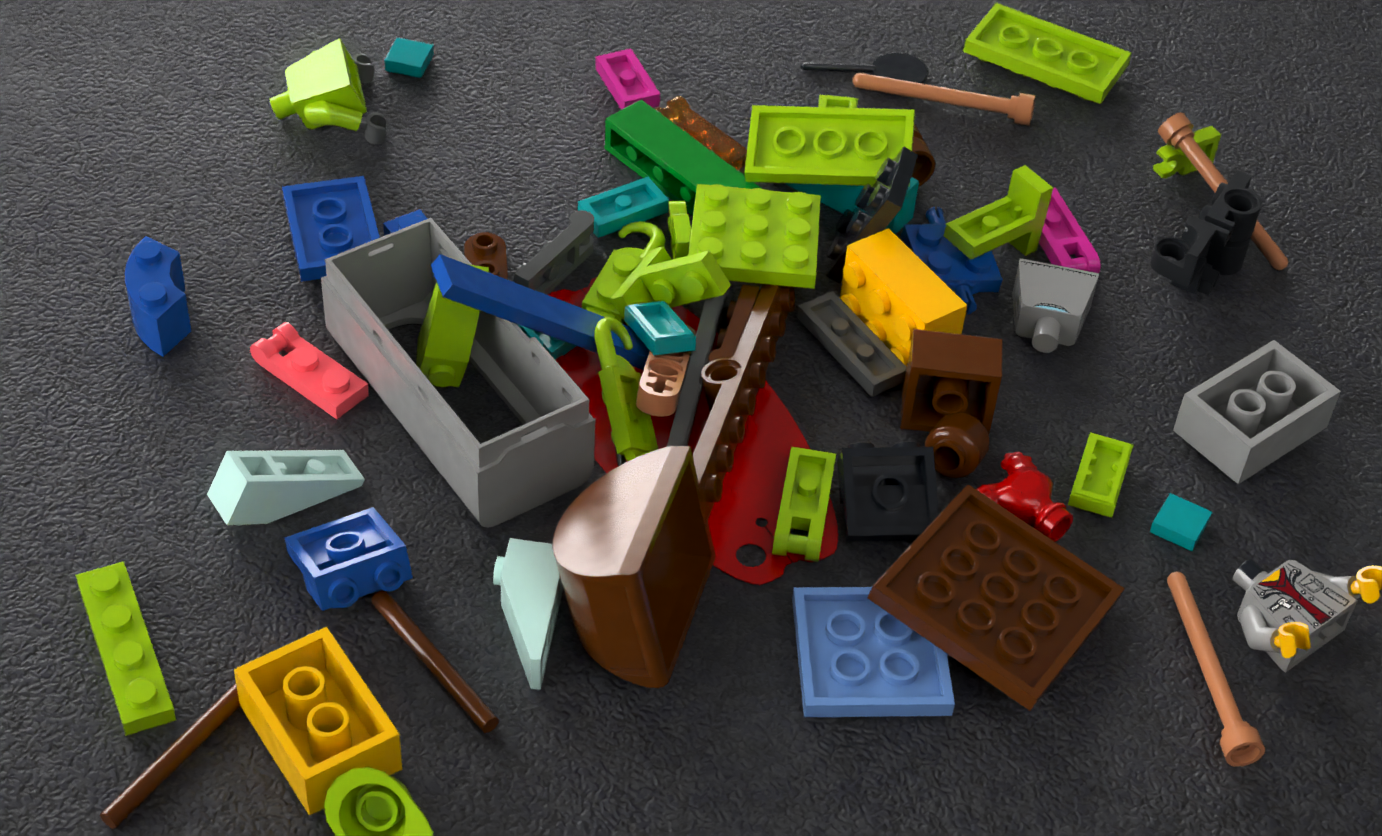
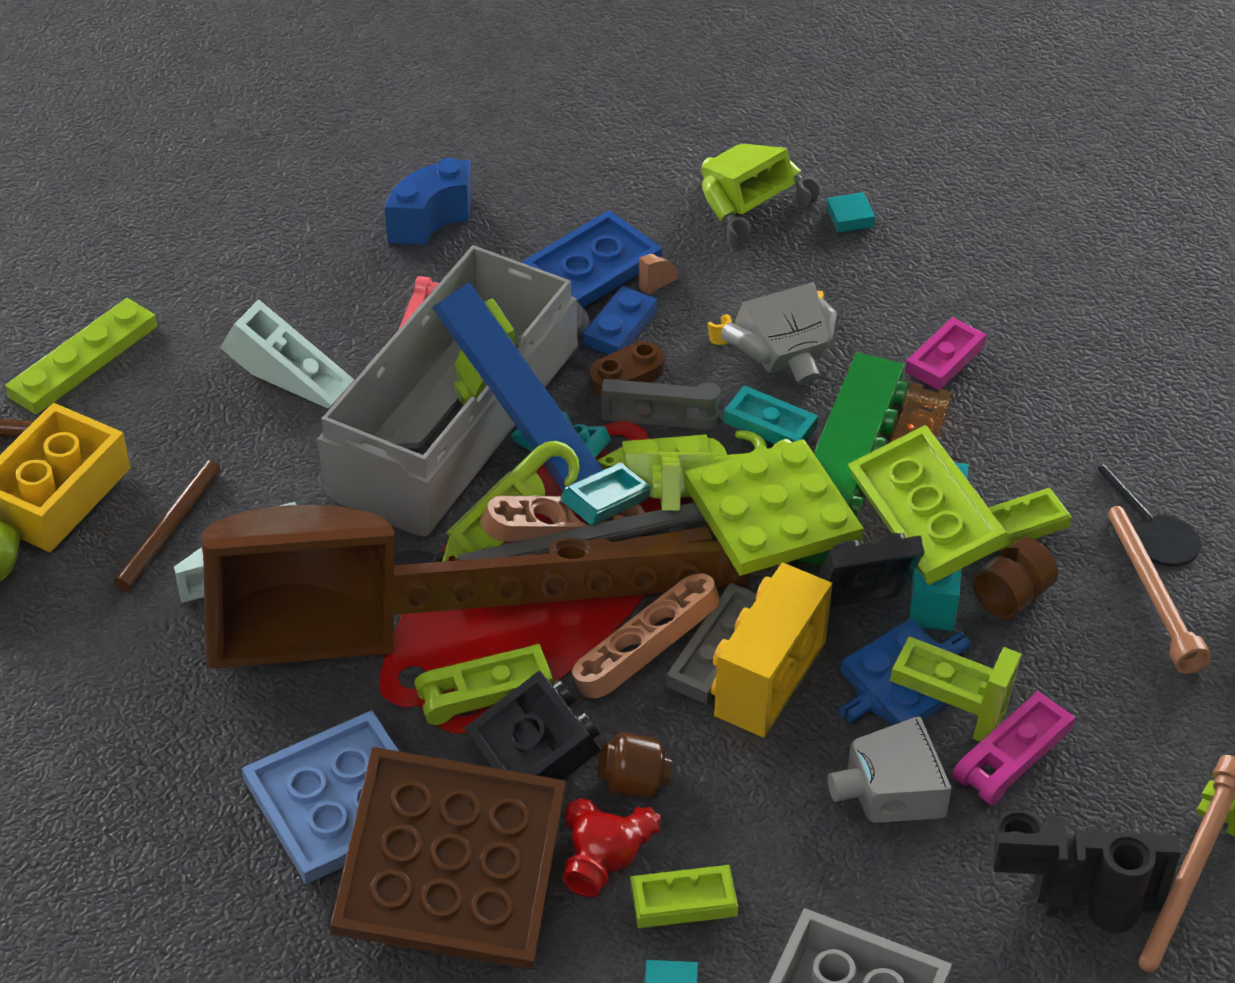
camera: 65 degrees right, 0 degrees up
blue plate [284,507,413,611] -> none
reddish brown brick [900,329,1003,435] -> none
none -> nougat beam [572,573,720,698]
none -> nougat tile [639,254,678,295]
none -> light grey torso [707,282,837,385]

